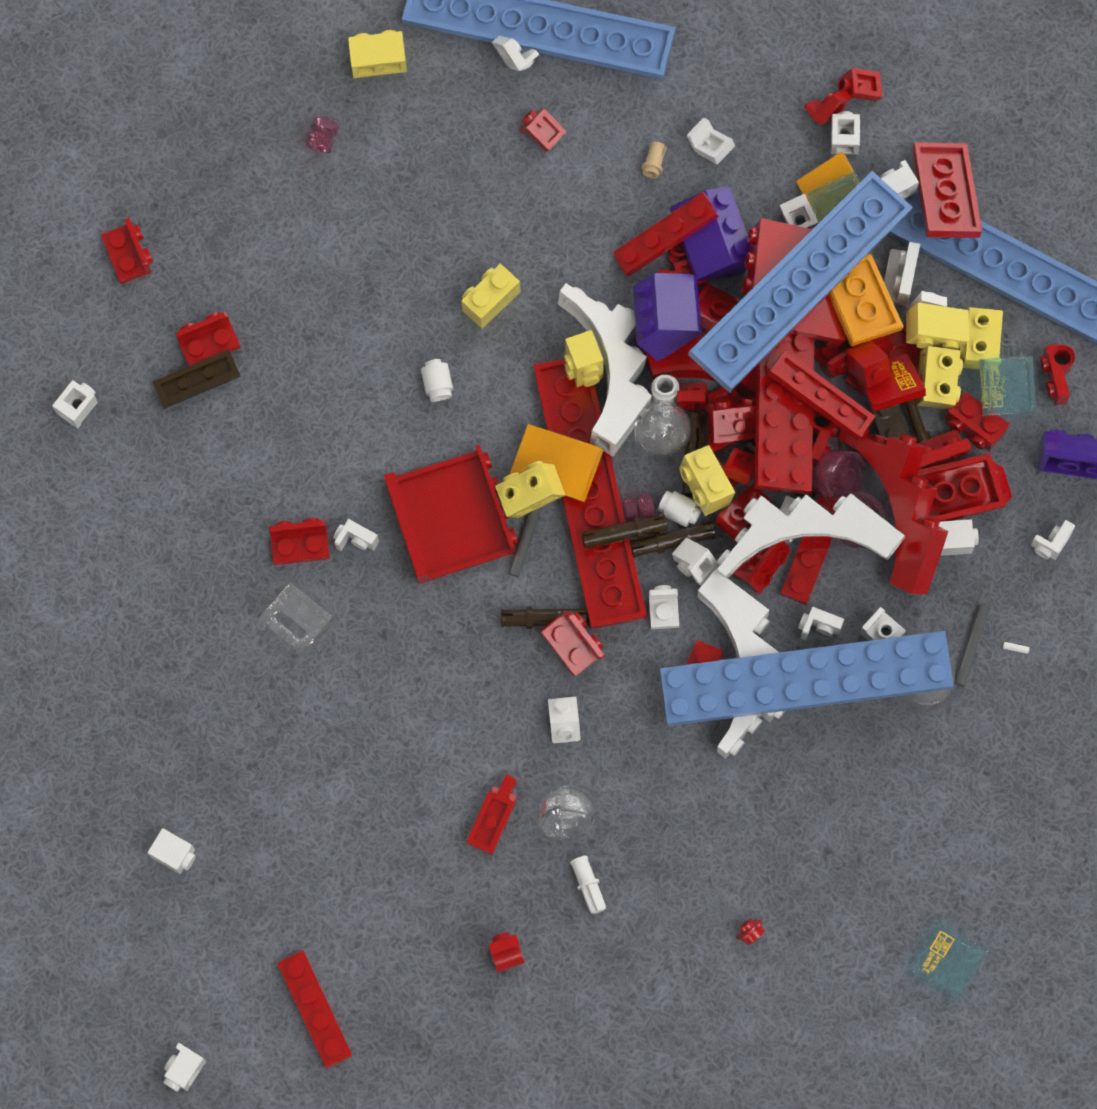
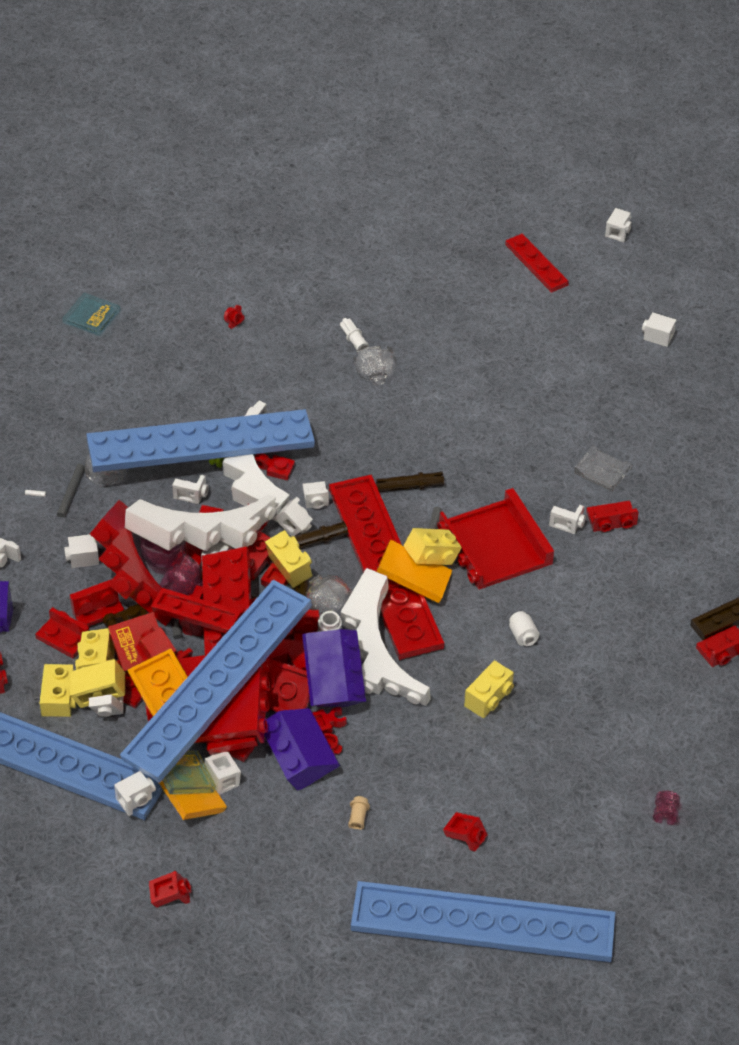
camera: 170 degrees right, 25 degrees down
light yellow brick [348,30,407,78] -> none
red hinge [466,774,518,856] -> none
red plate [488,931,525,973] -> none
white bracket [492,36,539,71] -> none
bracket [539,610,605,676] -> none
white bracket [548,697,580,743] -> none
light yellow brick [564,330,603,387] -> none
dark brown pin [581,513,668,550] -> none
red plate [613,192,719,277] -> none
clear pink wheel [622,492,655,522] -> none
white brick [658,491,701,528] -> none
white bracket [687,118,735,165] -> none
red bracket [723,447,755,485] -> none
red bracket [804,90,853,125] -> none
white brick [831,111,860,154] -> none
white brick [860,607,906,641] -> none
white bracket [884,242,920,306] -> none
plate [912,142,982,238] -> none
red slope [917,453,1012,522] -> none
clear light blue tile [979,356,1036,415] -> none

